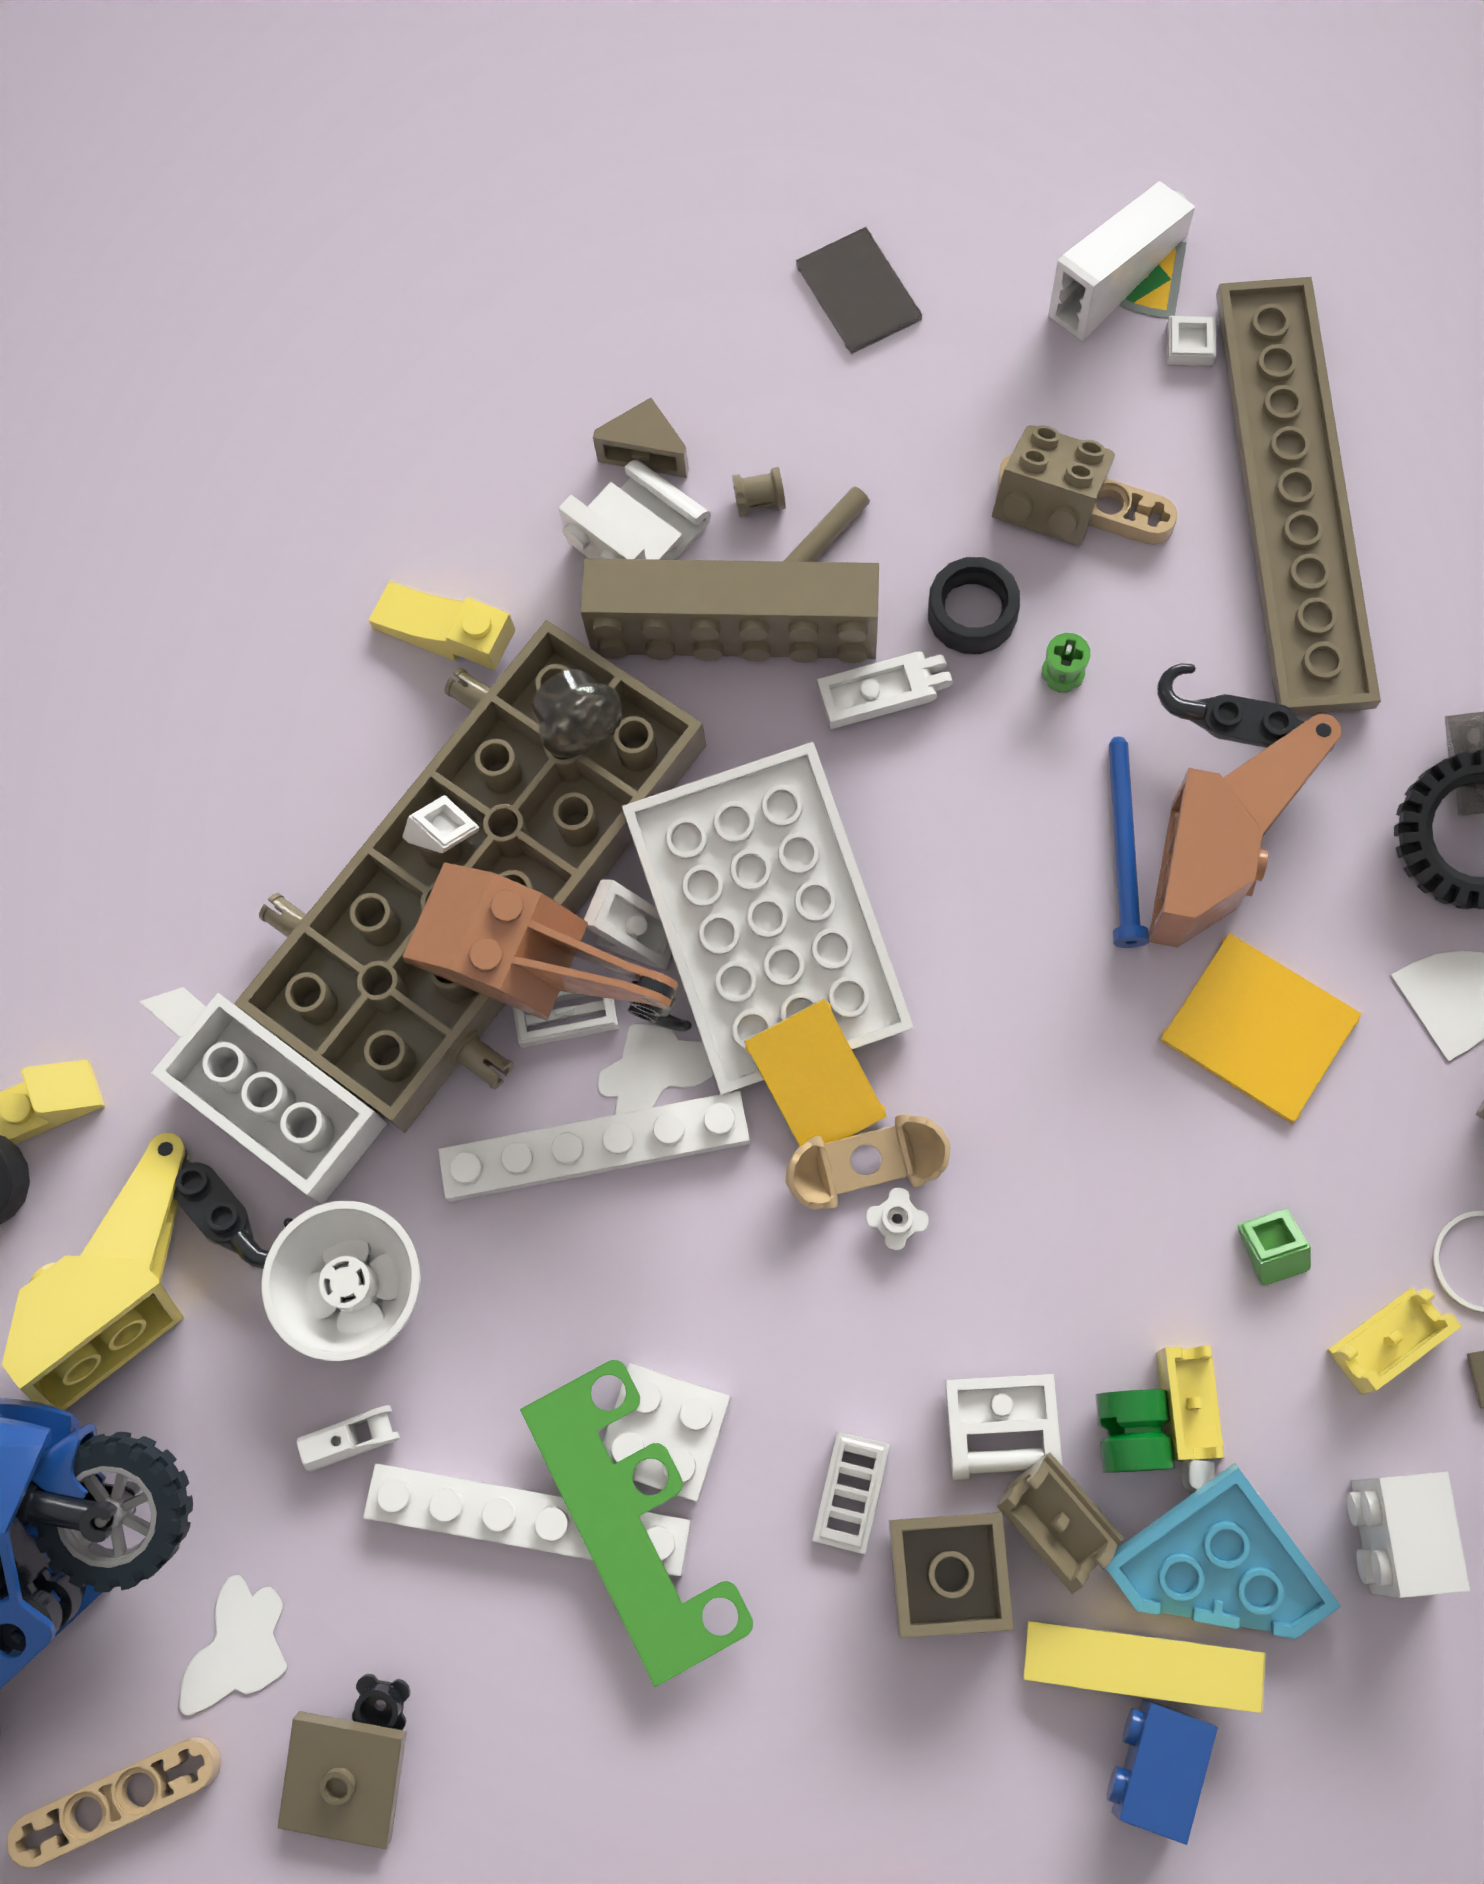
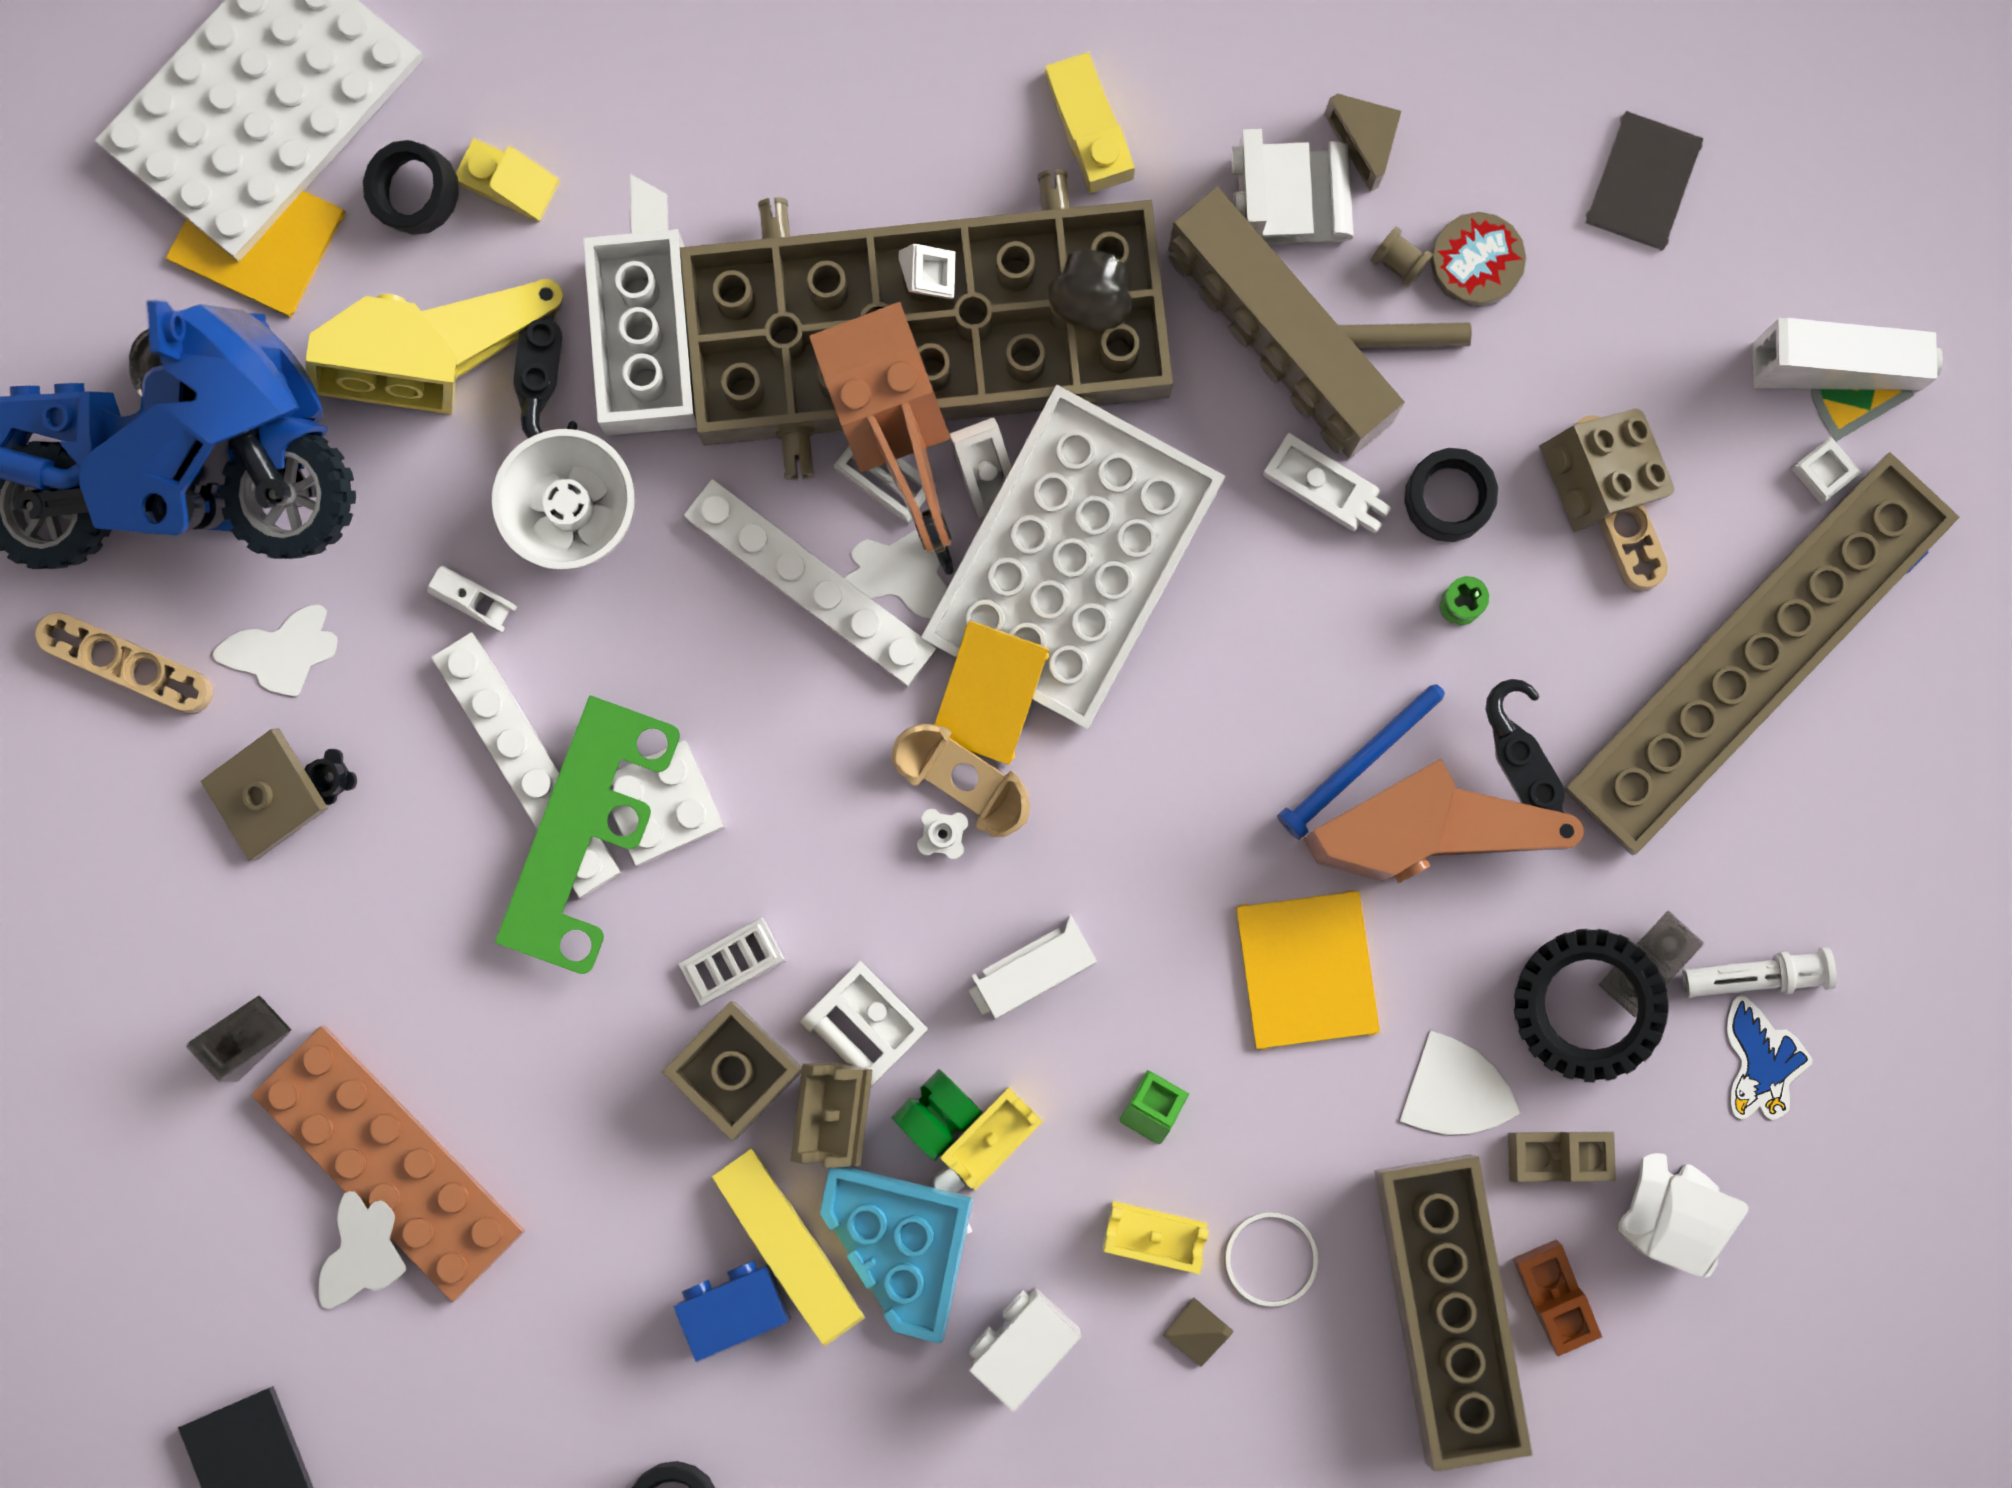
camera: 40 degrees right, 10 degrees up
none -> white window [968,914,1097,1019]
none -> tile [1431,212,1526,307]

